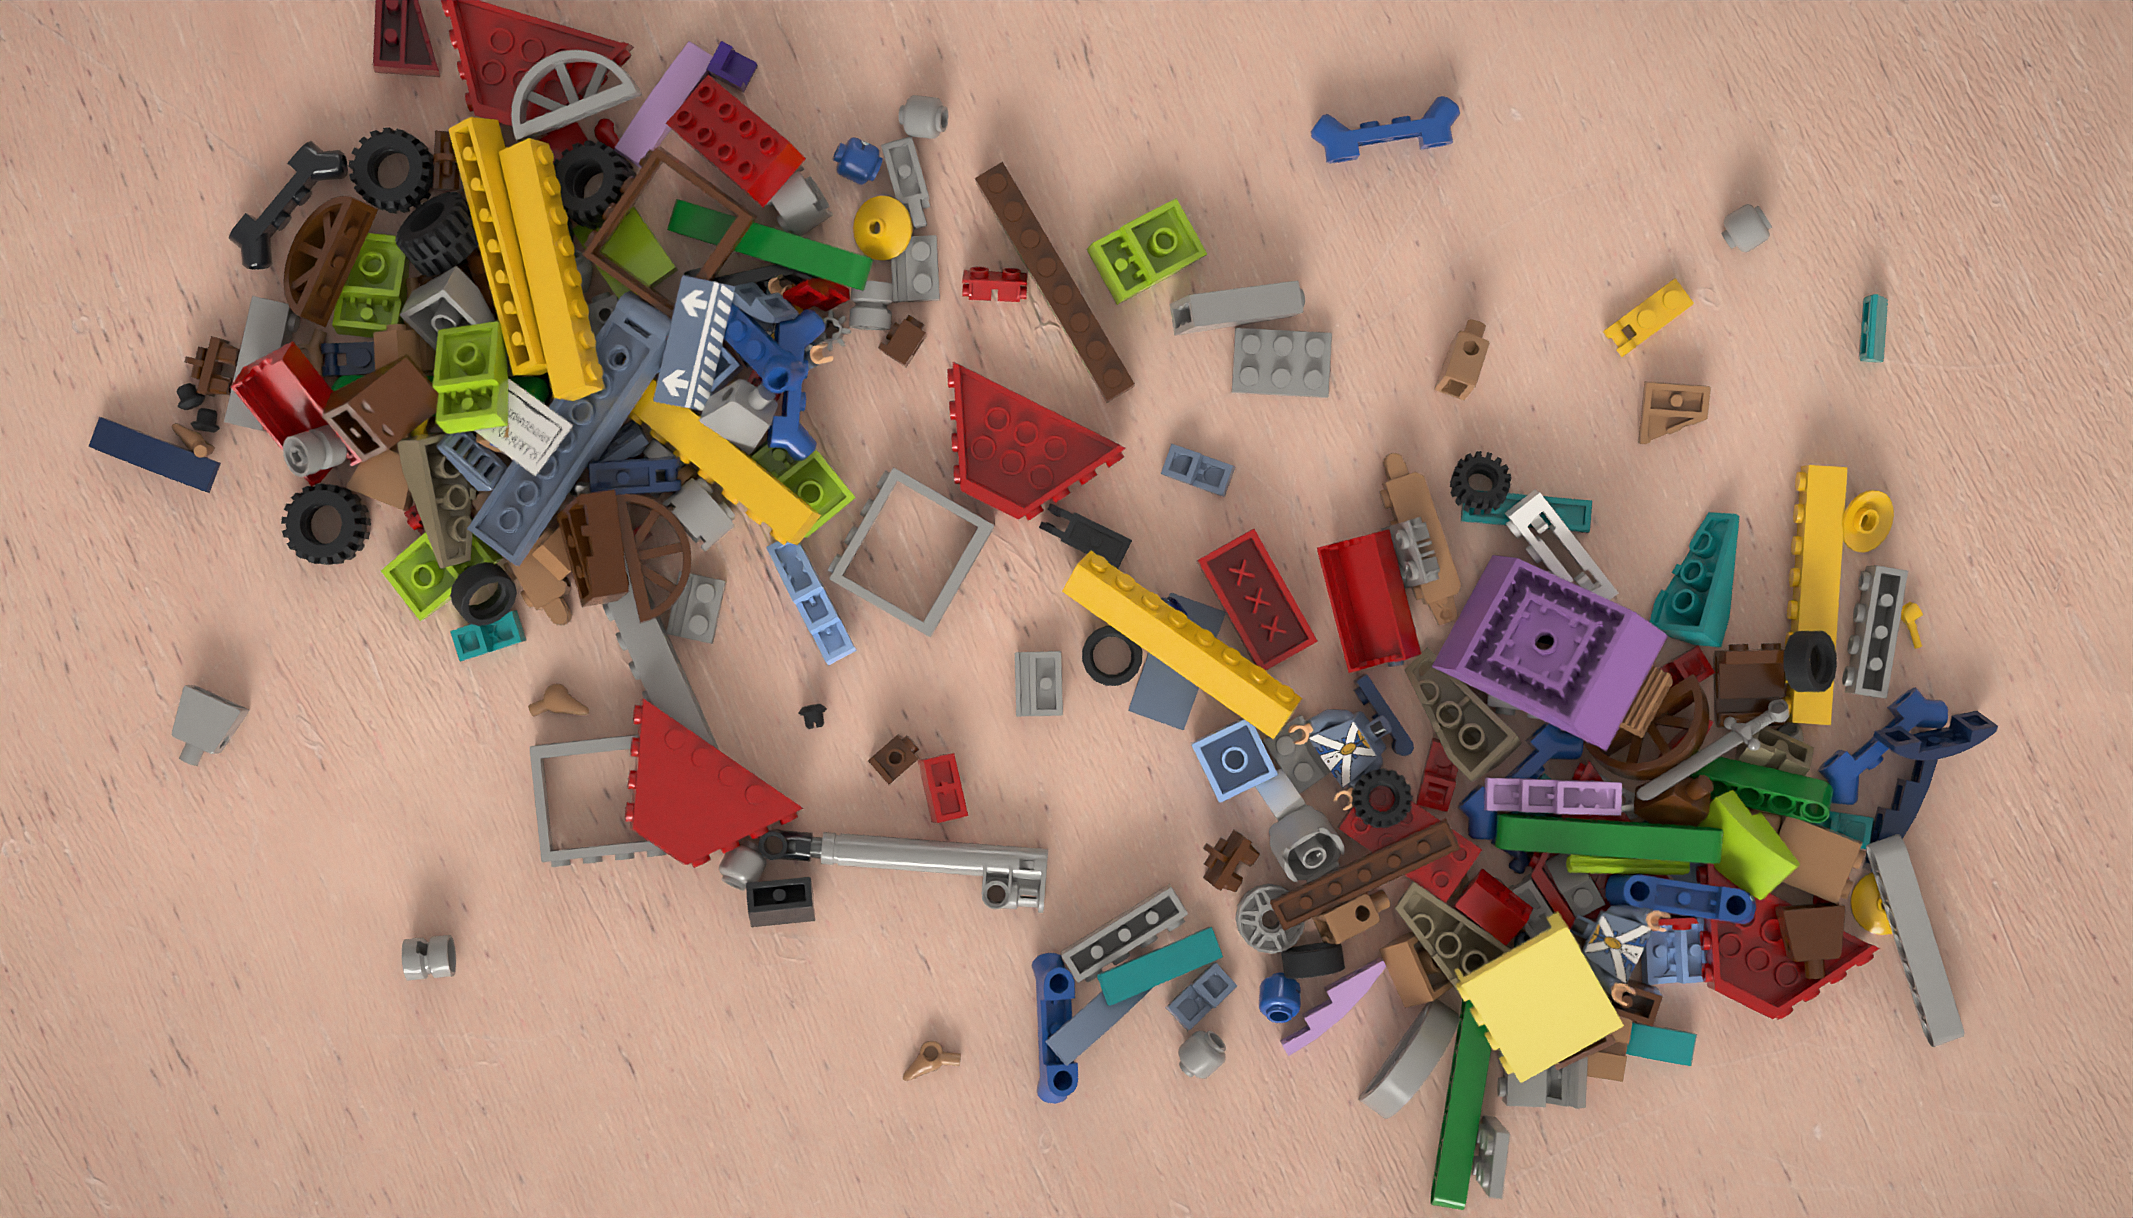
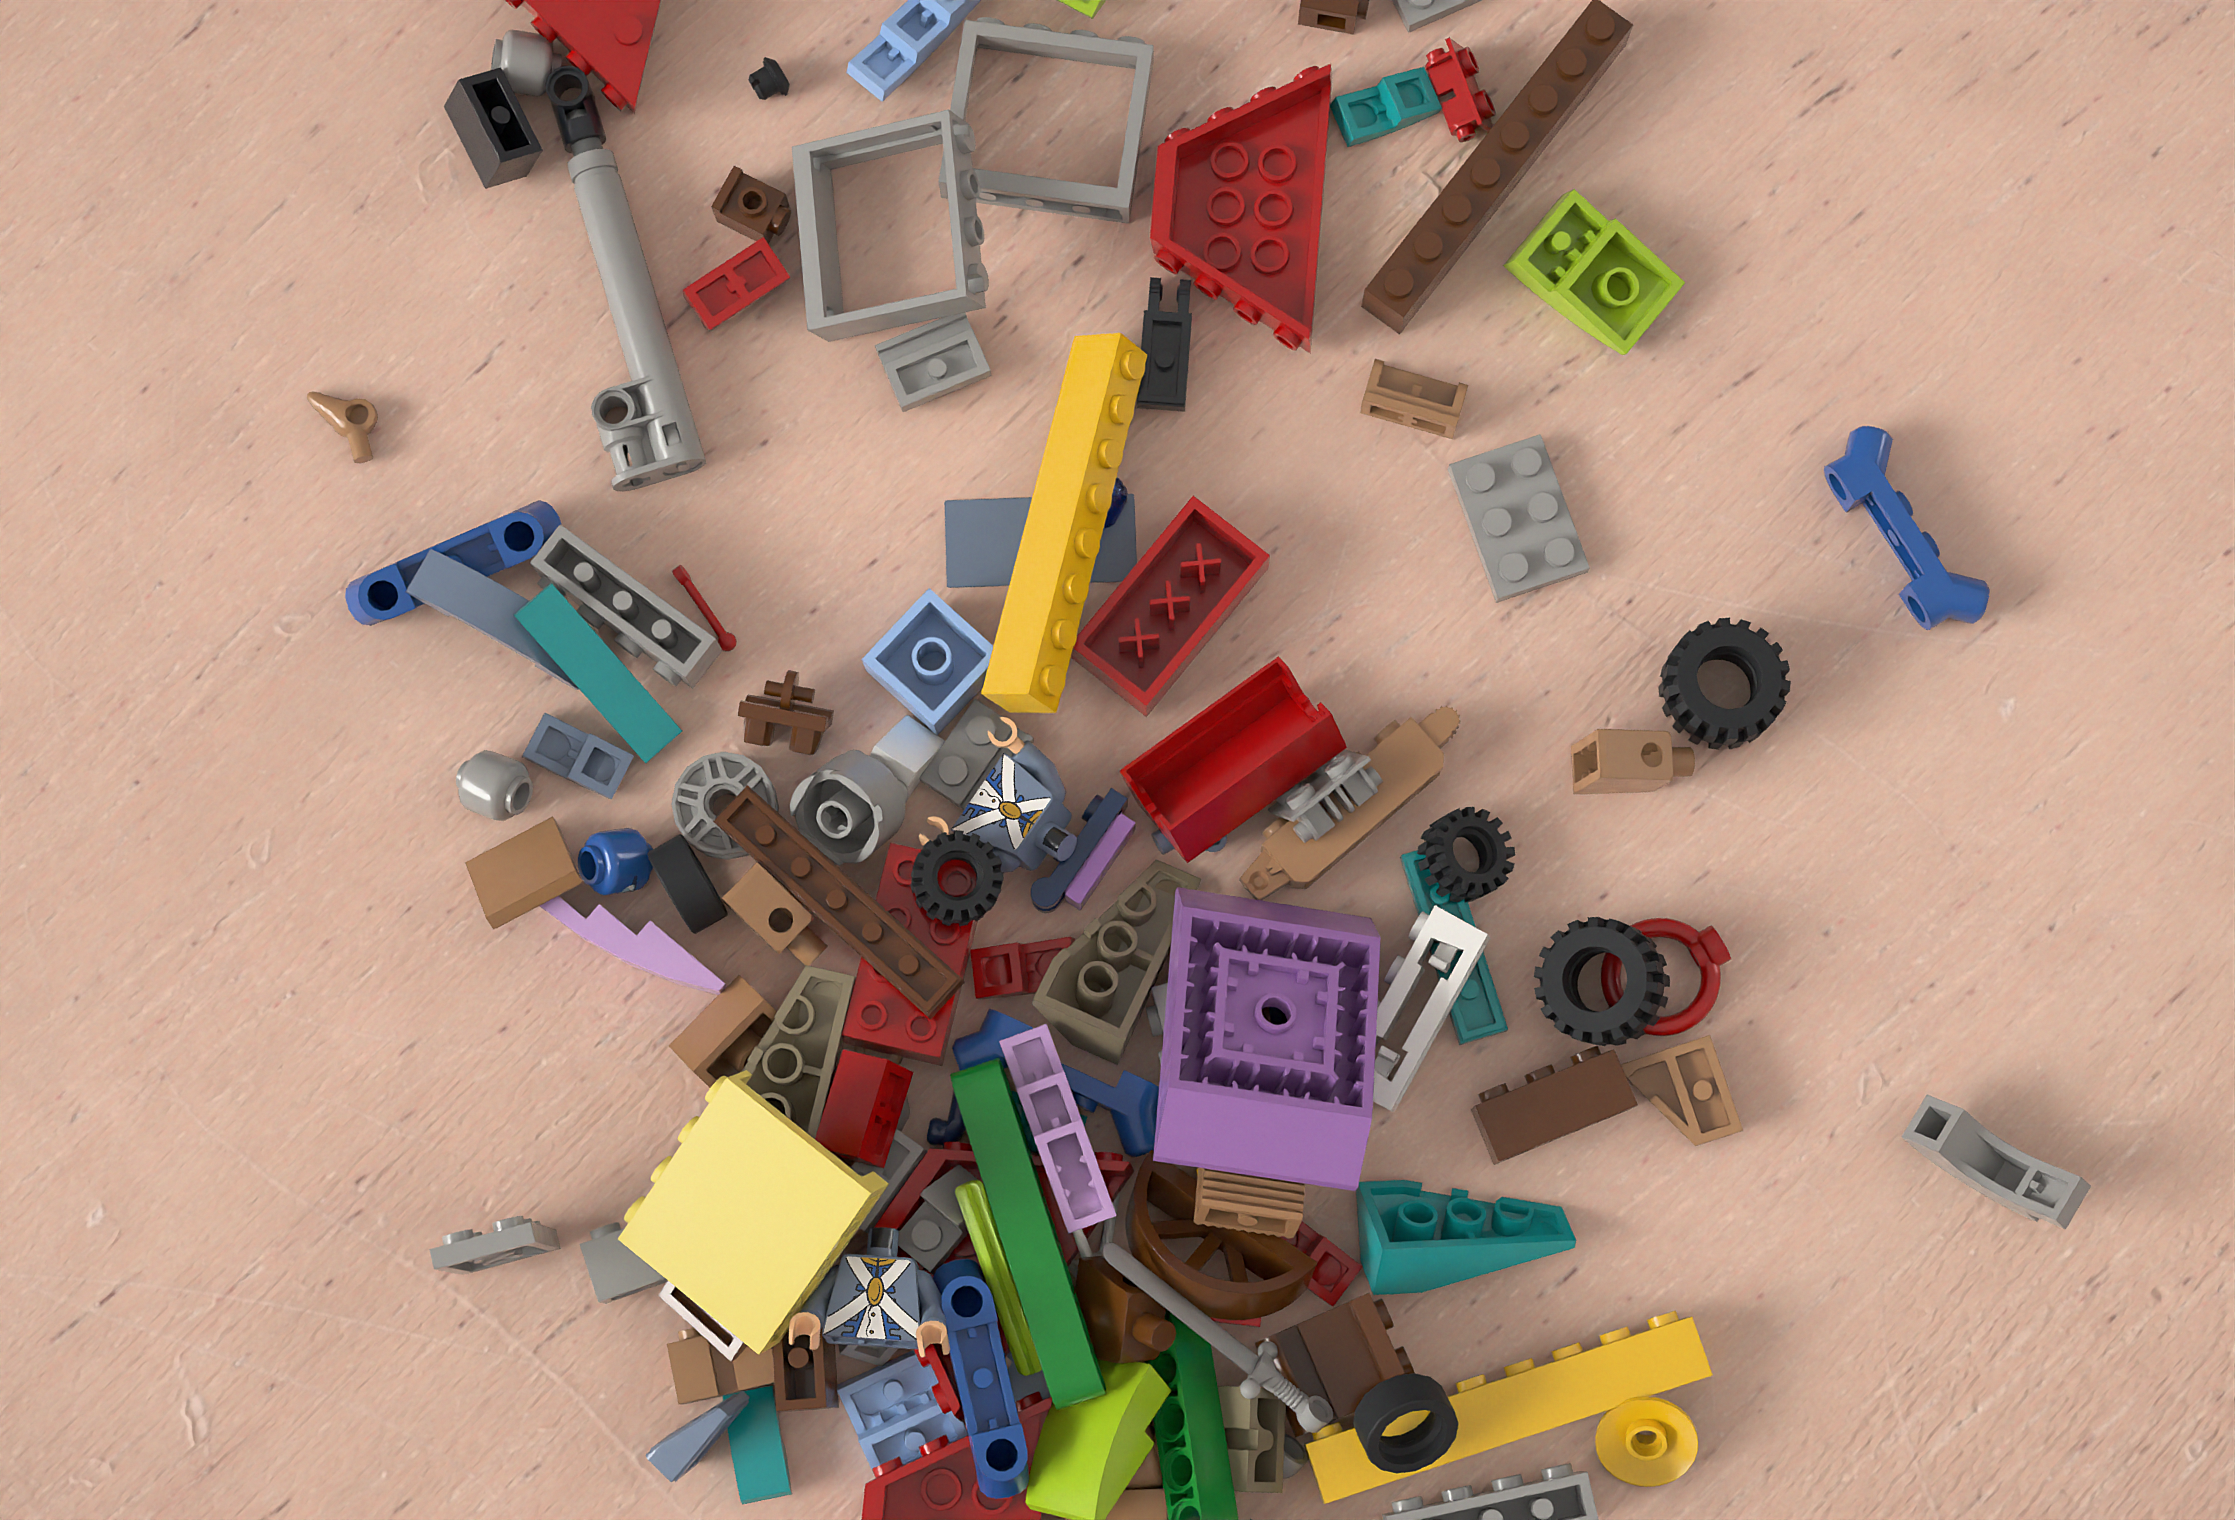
camera: 75 degrees right, 10 degrees down
black tyre [1082,626,1142,686] -> none
sand blue slope [1161,444,1235,497] -> none
light grey slope [1169,280,1305,336] -> none
light grey window [1358,999,1459,1119] -> none
green beam [1430,998,1491,1210] -> none
light grey plate [1546,1056,1588,1109] -> none
yellow plate [1603,278,1694,357] -> none
light grey head [1721,204,1772,252] -> none
teal slope [1859,294,1888,363] -> none
none -> medium nougat tile [465,816,582,929]
none -> sand blue slope [646,1391,750,1482]
none -> red hinge [672,565,737,652]
none -> light grey window [792,109,989,342]
none -> medium lavender tile [1064,813,1136,910]
none -> teal slope [1330,67,1442,147]
none -> medium nougat hinge [1360,359,1468,439]
none -> reddish brown brick [1471,1046,1638,1165]
none -> black tyre [1534,917,1670,1046]
none -> red piece [1601,918,1731,1036]
none -> black tyre [1658,618,1791,750]
none -> light grey arch [1902,1095,2091,1229]

